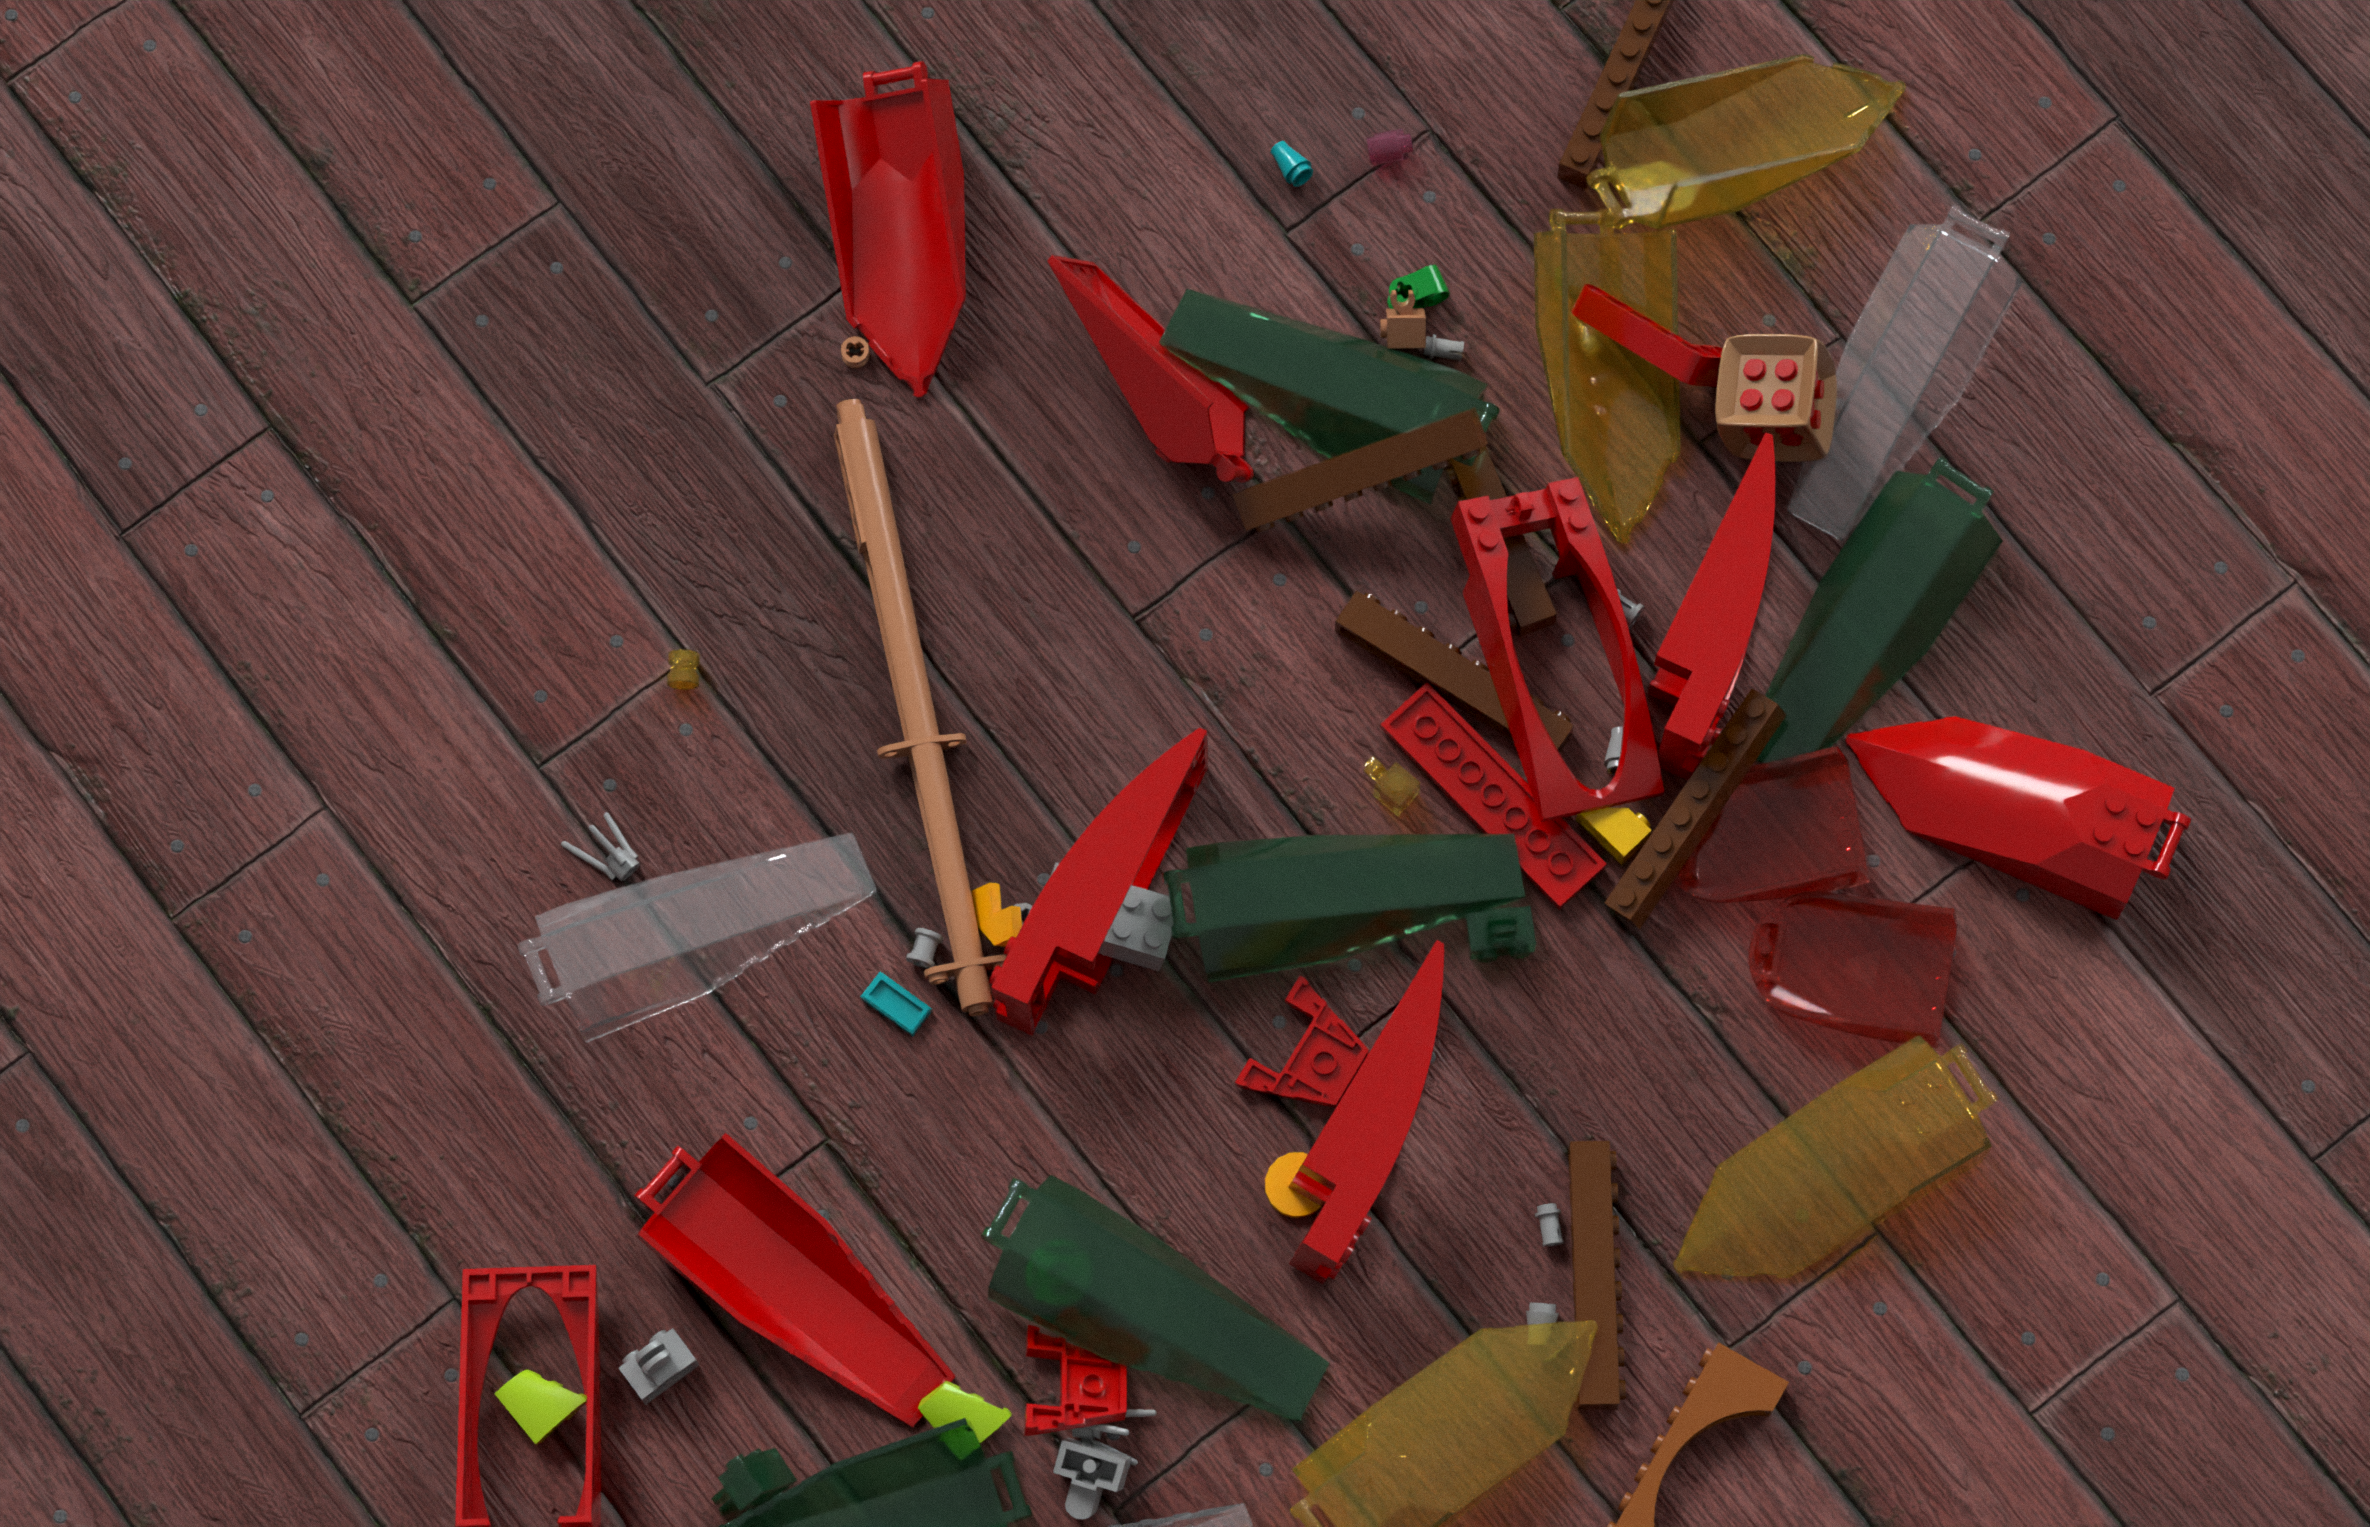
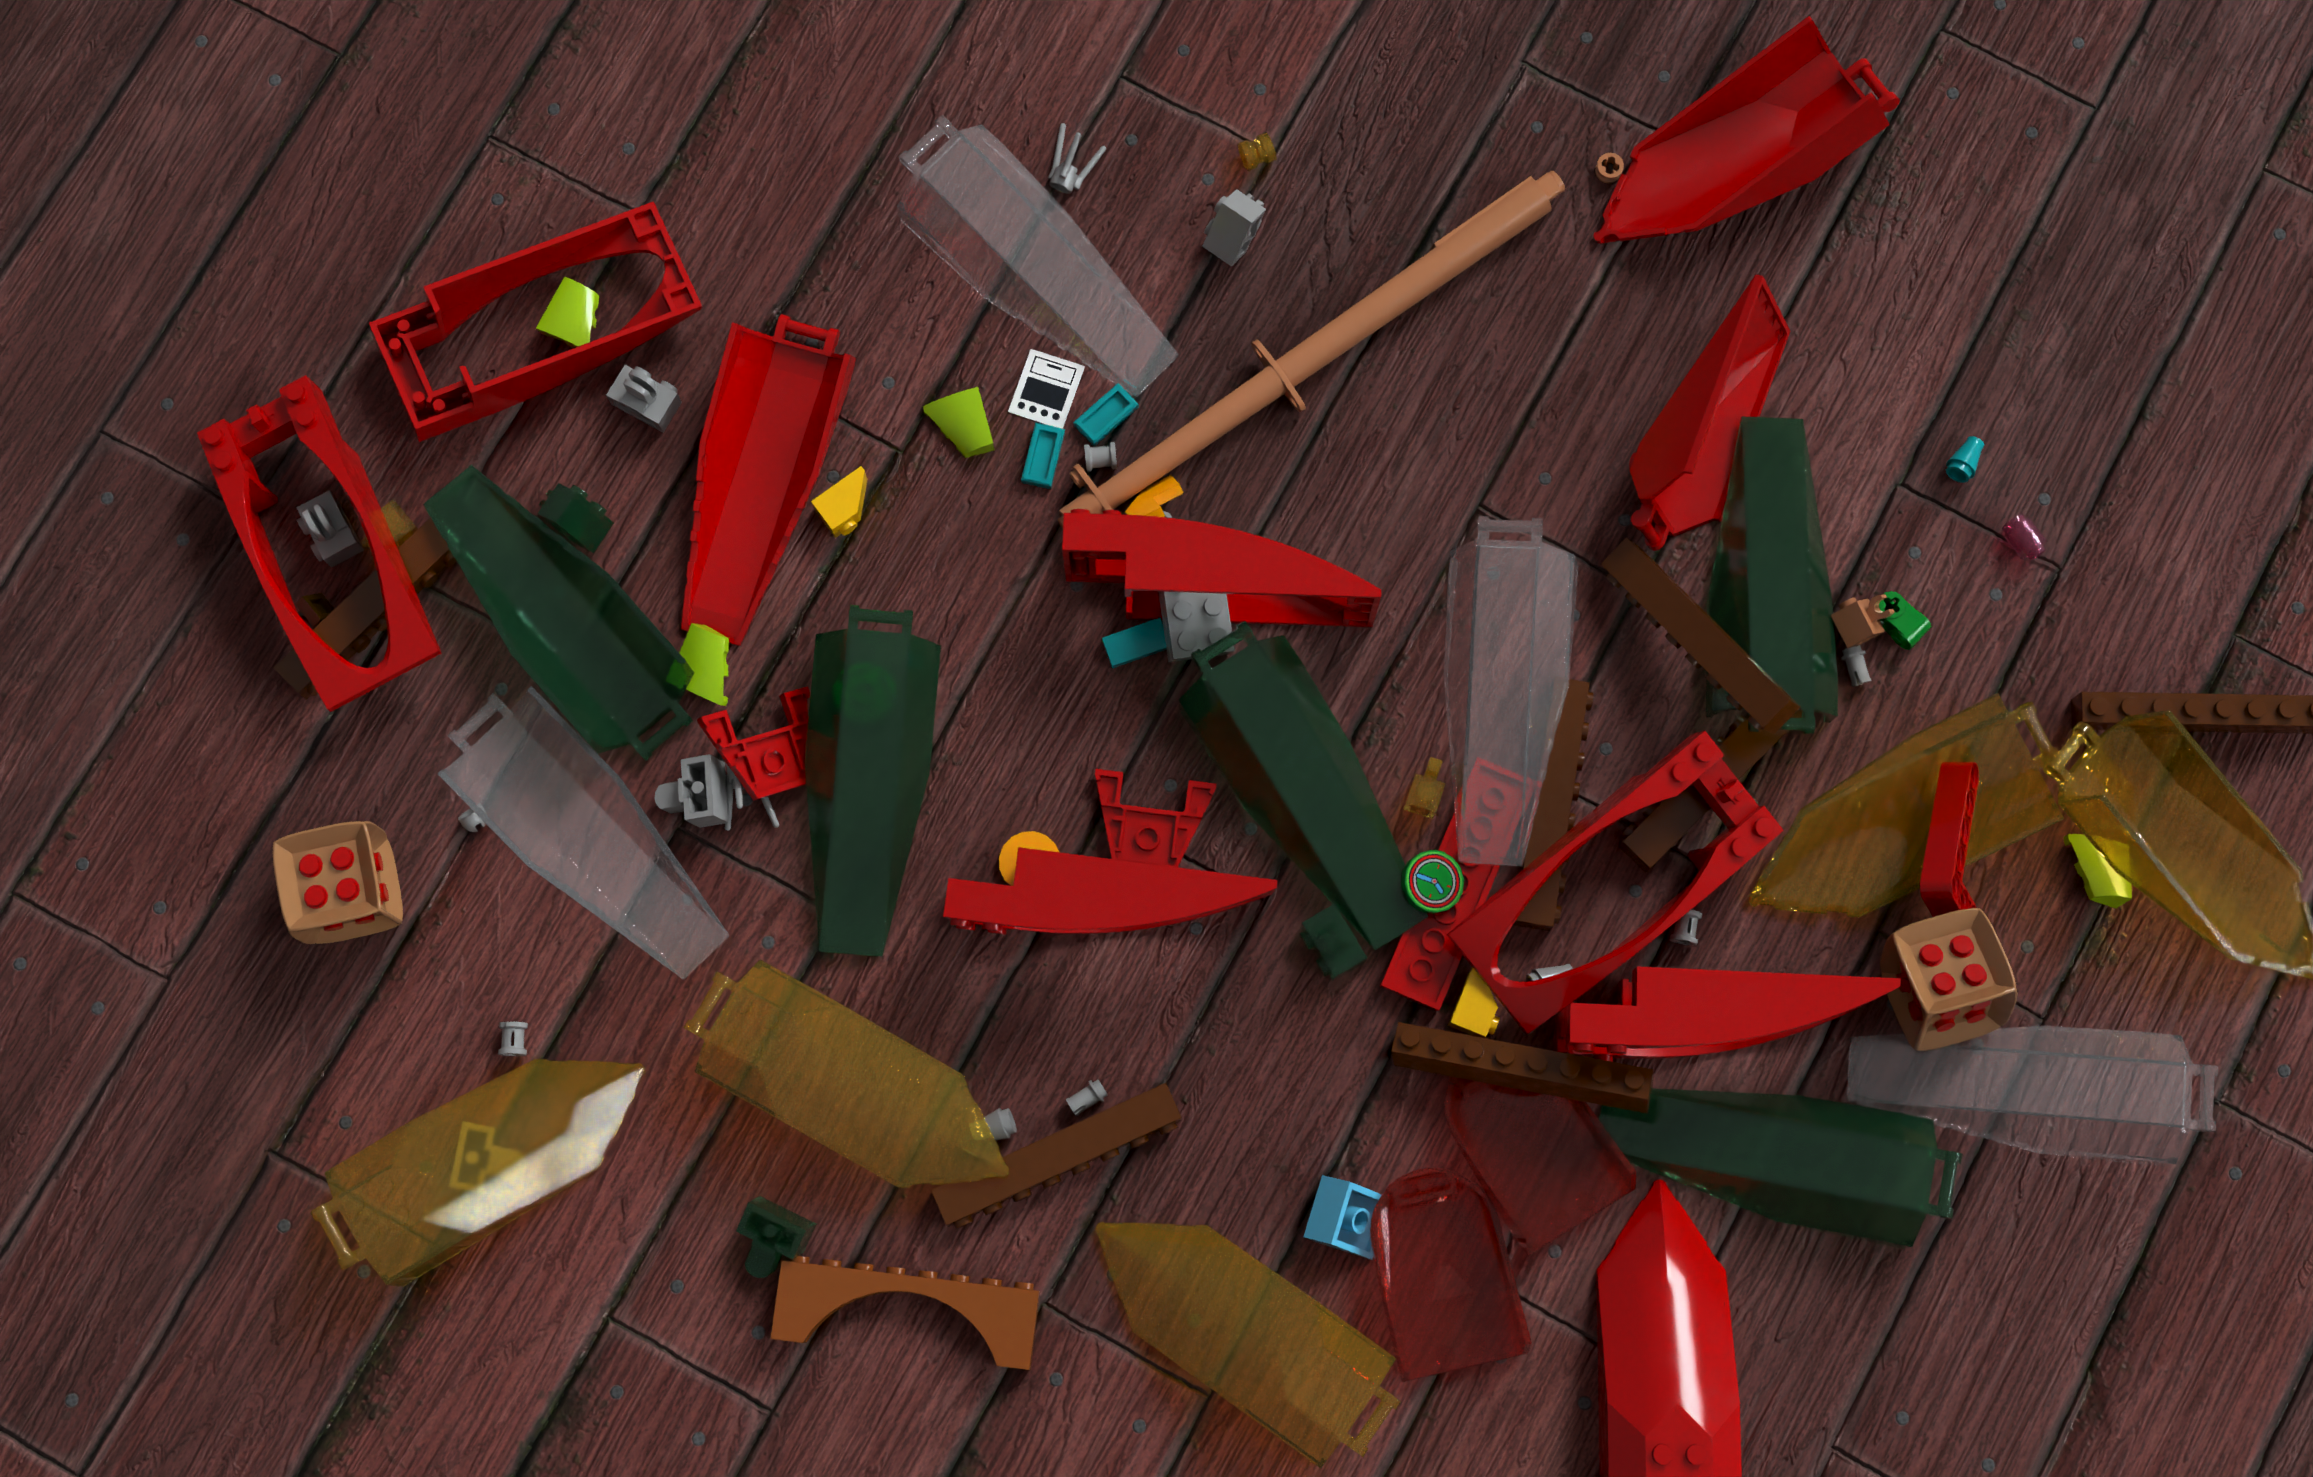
camera: 65 degrees right, 5 degrees up
none -> yellow slope [811,466,868,538]
none -> lime slope [923,387,995,458]
none -> white sticker [1008,349,1085,429]
none -> teal tile [1073,383,1139,447]
none -> teal tile [1102,618,1167,669]
none -> light grey brick [1202,189,1266,266]
none -> medium azure slope [1303,1175,1390,1260]
none -> tile [1401,850,1464,914]
none -> clear windscreen [1444,516,1578,866]
none -> lime slope [2063,834,2132,909]

